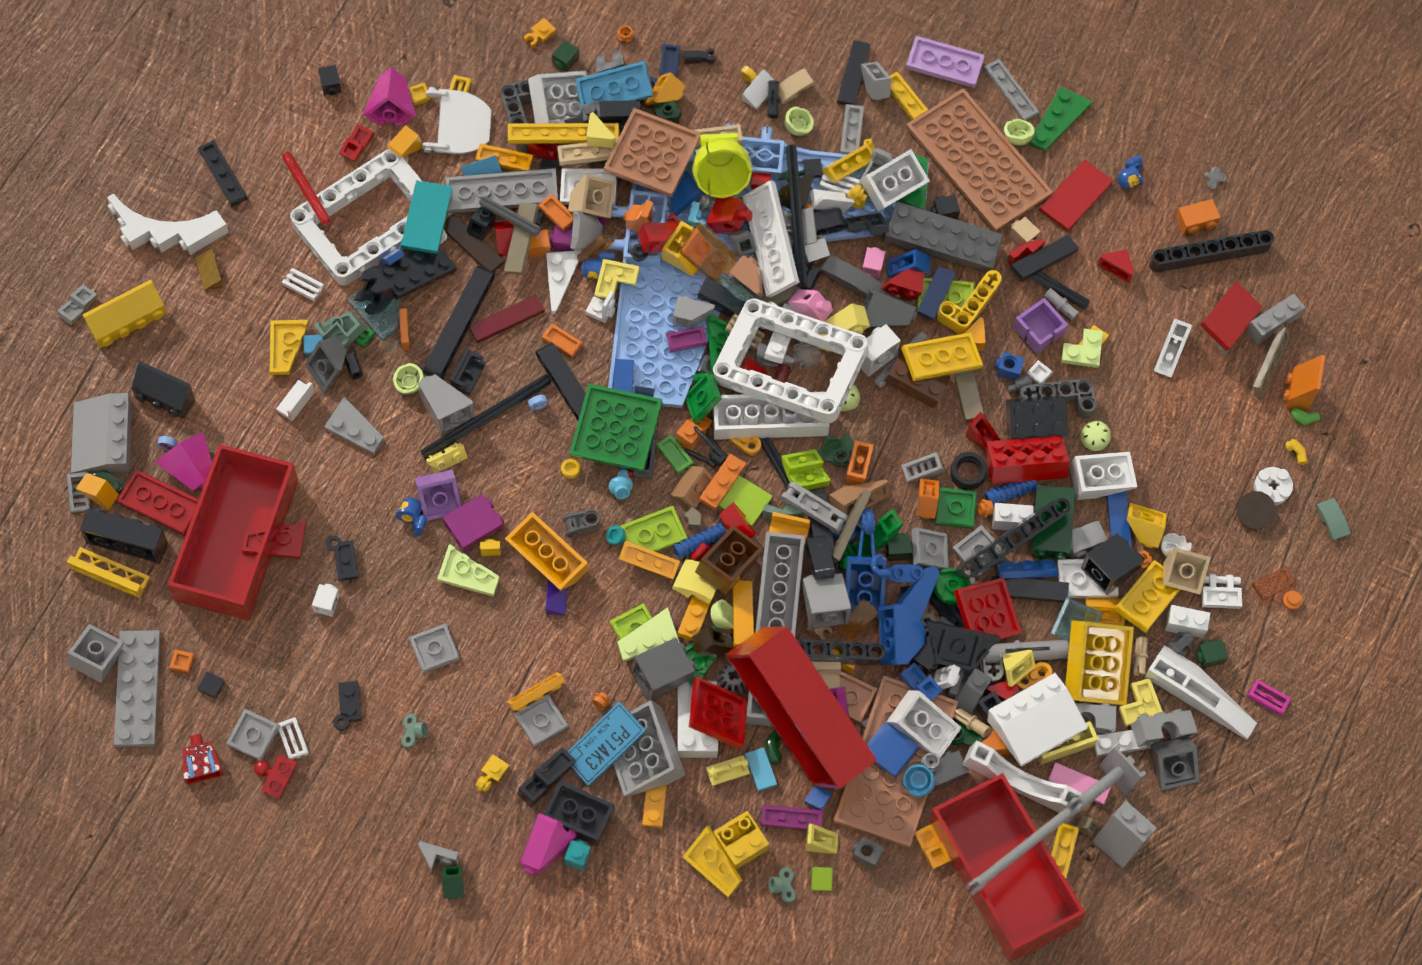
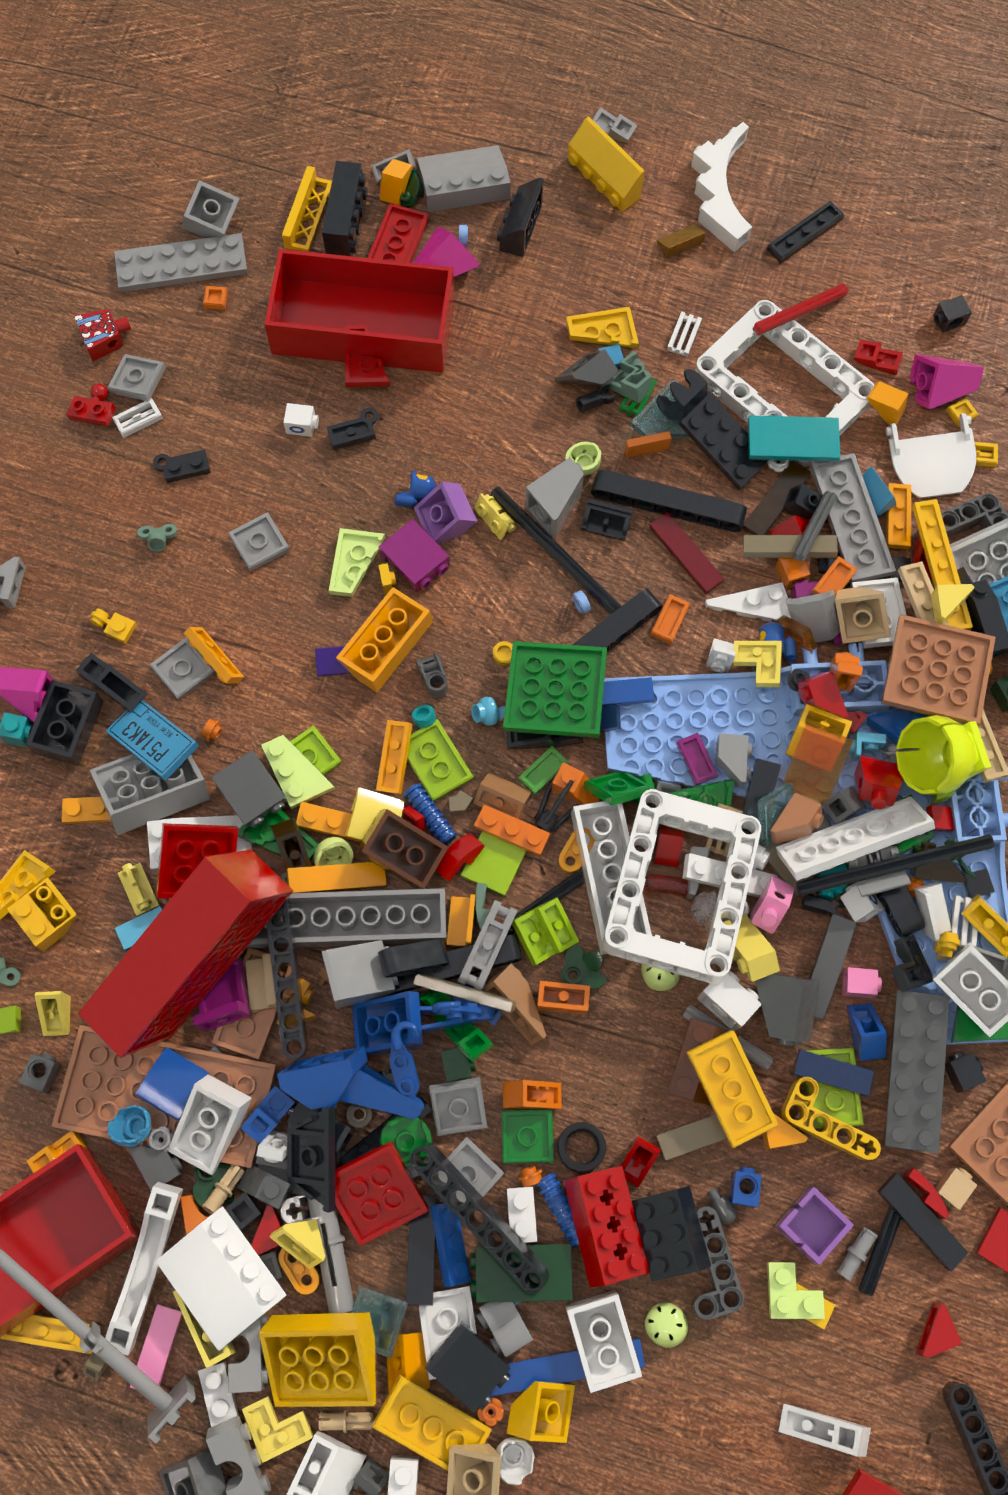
camera: 85 degrees right, 5 degrees up
black tile [197,671,225,699] -> none
white panel [276,380,315,422] -> none
light grey wing [324,397,384,455] -> none
blue slope [379,248,405,266] -> none
magenta plate [761,805,823,831] -> none
clear orange tile [838,598,878,641] -> none
red slope [881,268,924,300] -> none
light grey slope [901,452,945,483] -> none
white tile [1026,360,1053,384] -> none
light grey slope [1092,801,1157,869] -> none

